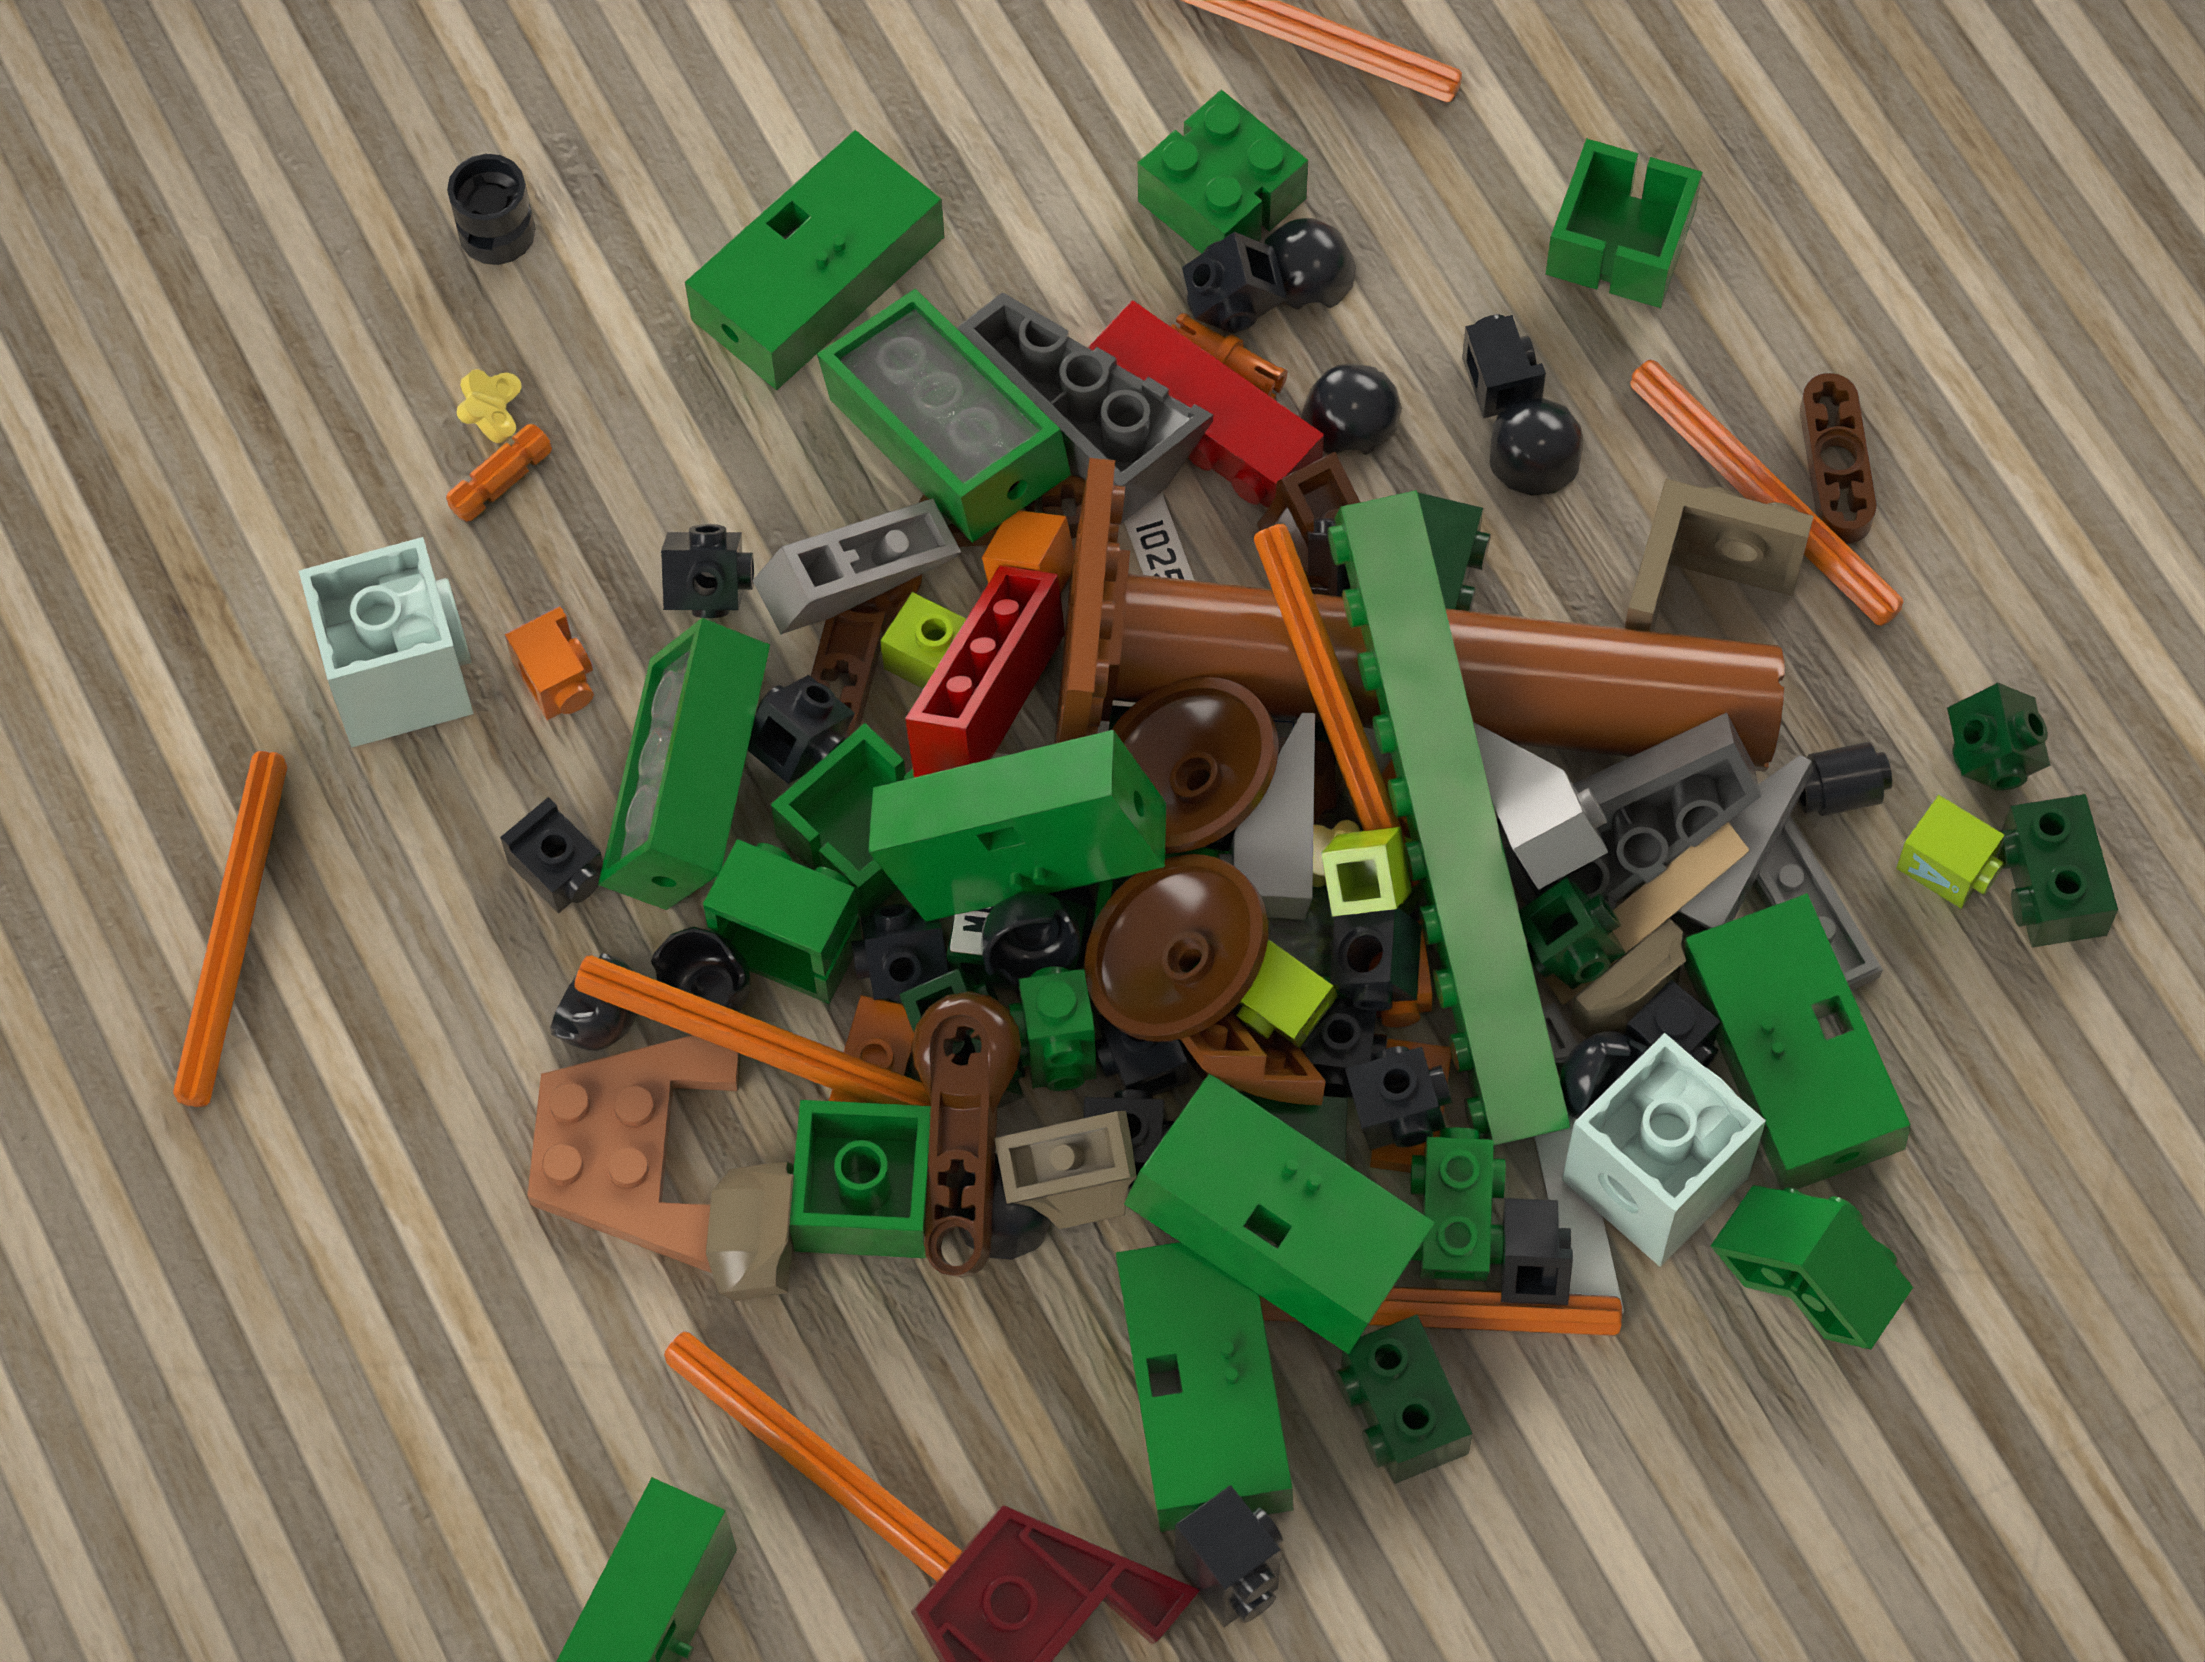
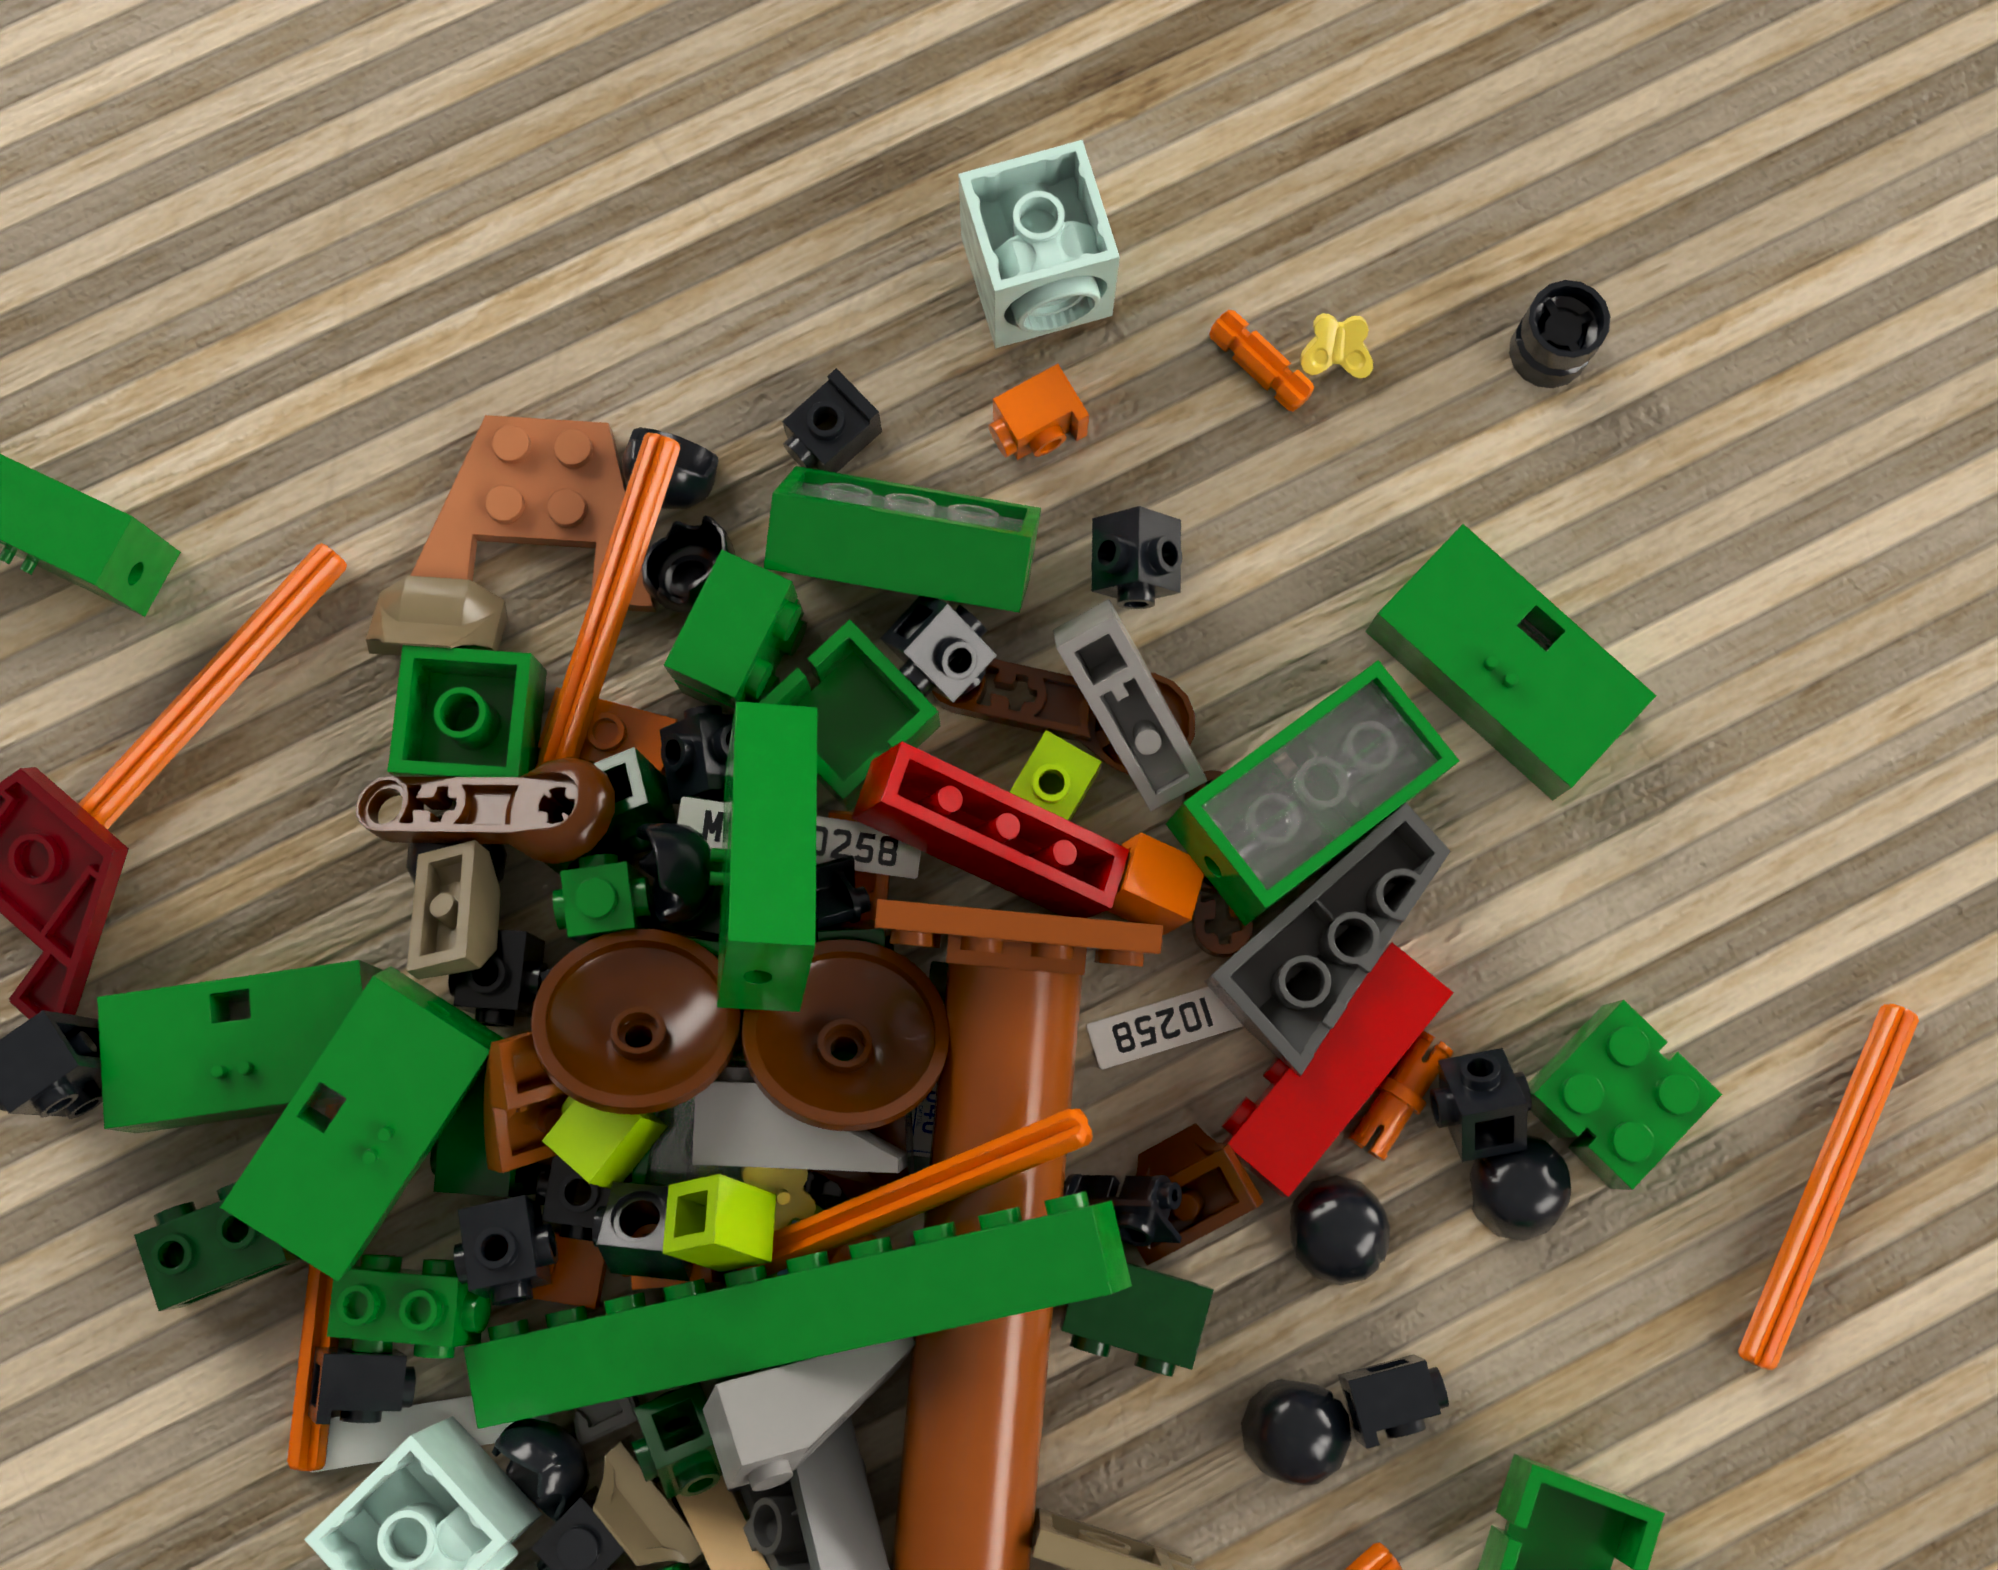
camera: 90 degrees right, 15 degrees up
orange axle [173,751,288,1107] -> none

